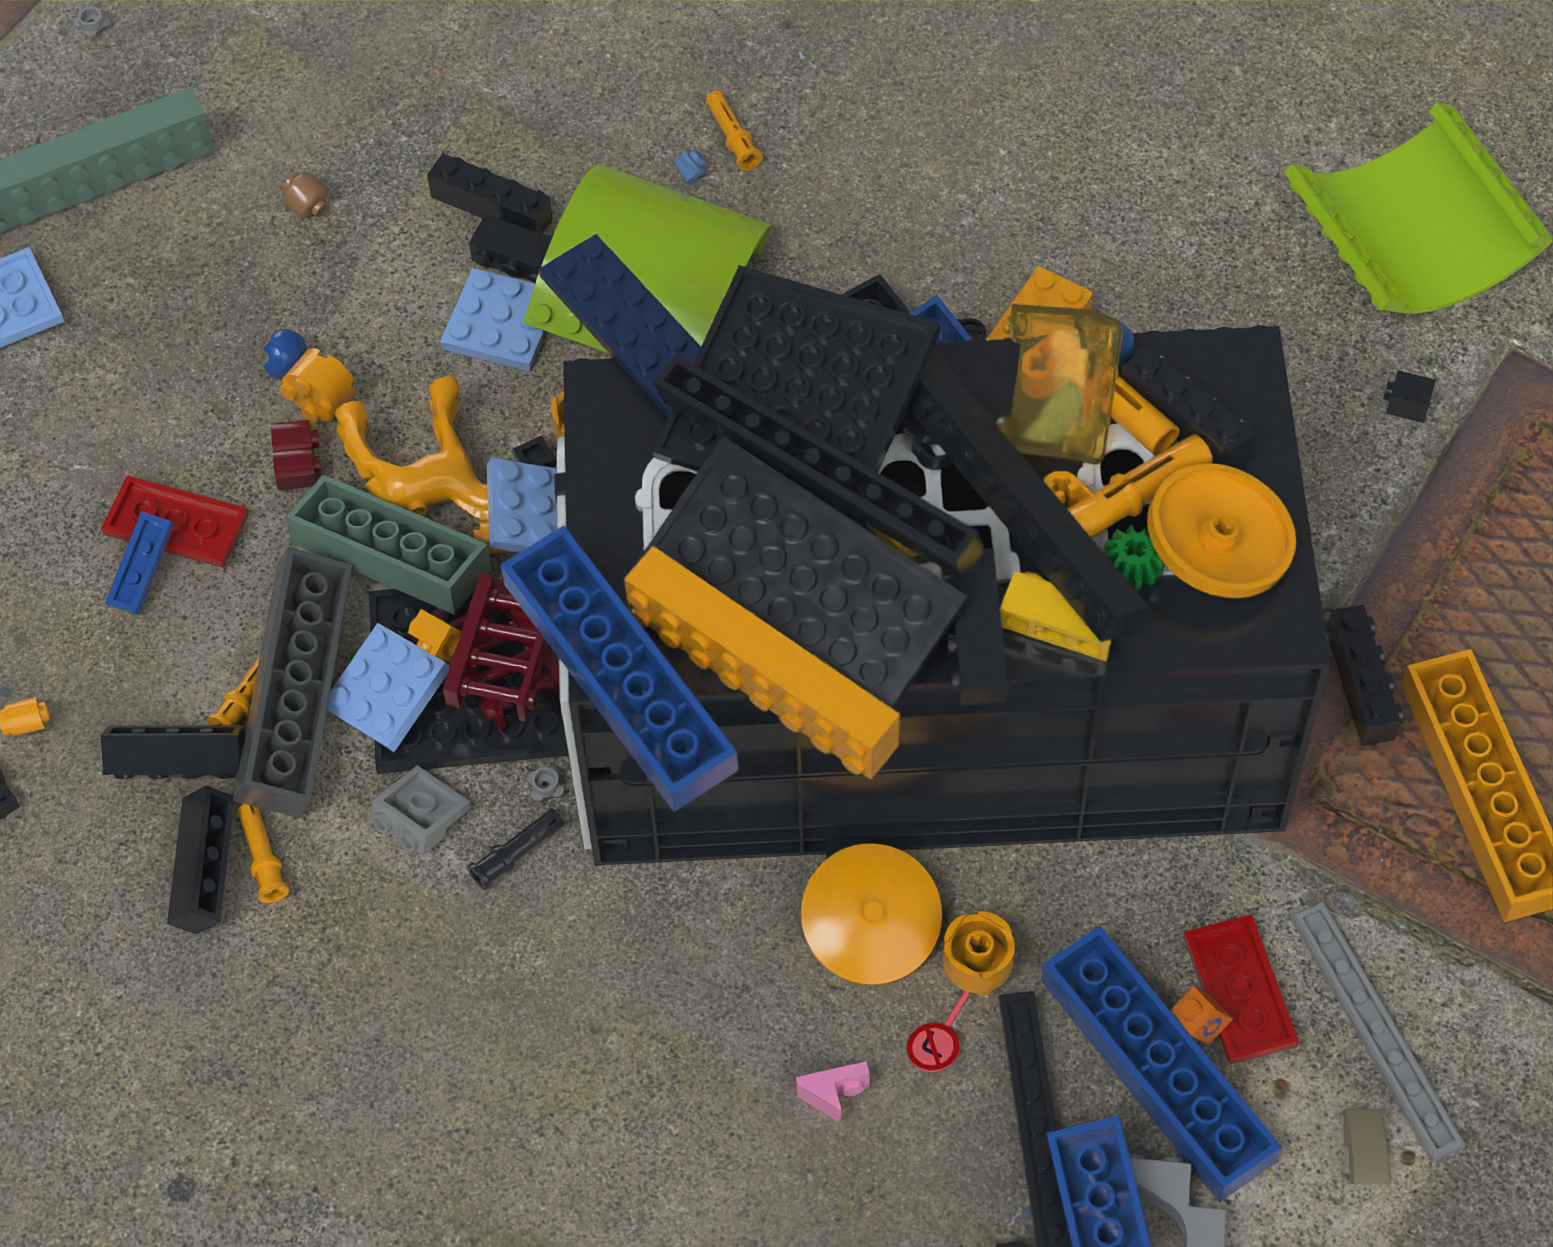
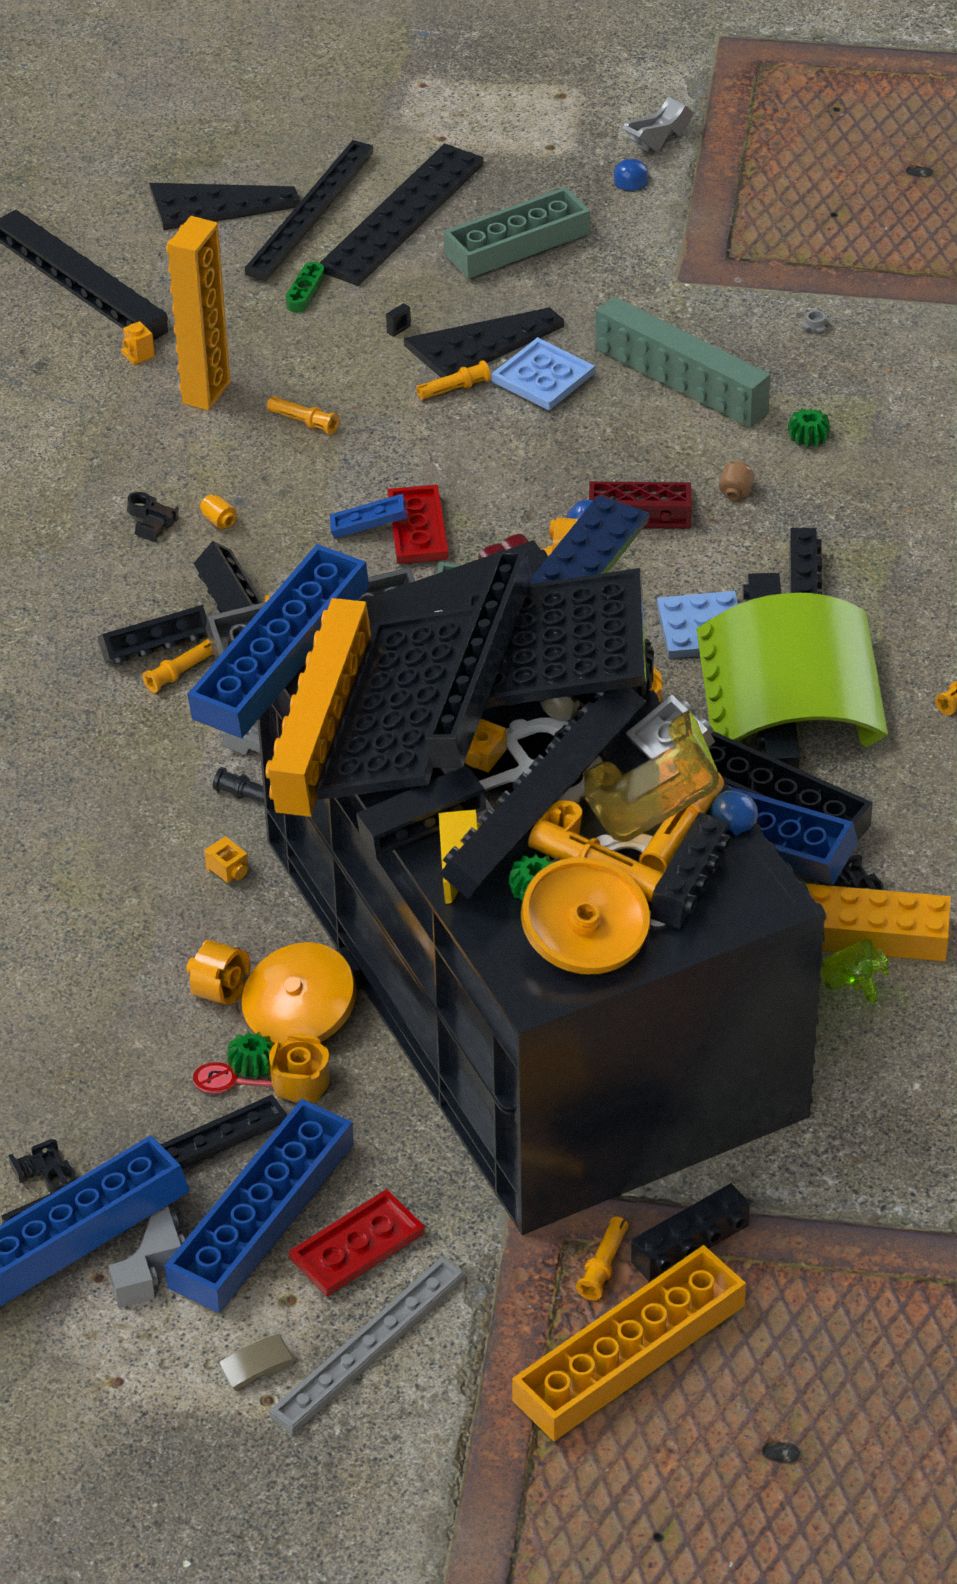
camera: 65 degrees right, 15 degrees down
medium blue plate [673,148,707,185] -> none
bright pink slope [796,1061,870,1121] -> none
orange brick [1170,986,1233,1045] -> none
none -> light orange brick [186,939,251,1005]
none -> light orange brick [204,836,249,883]
none -> green gear [227,1030,274,1080]
none -> light orange pin [576,1216,629,1301]
none -> dark red fence [589,481,692,528]
none -> light grey plate [626,695,715,769]
none -> green gear [788,407,831,447]

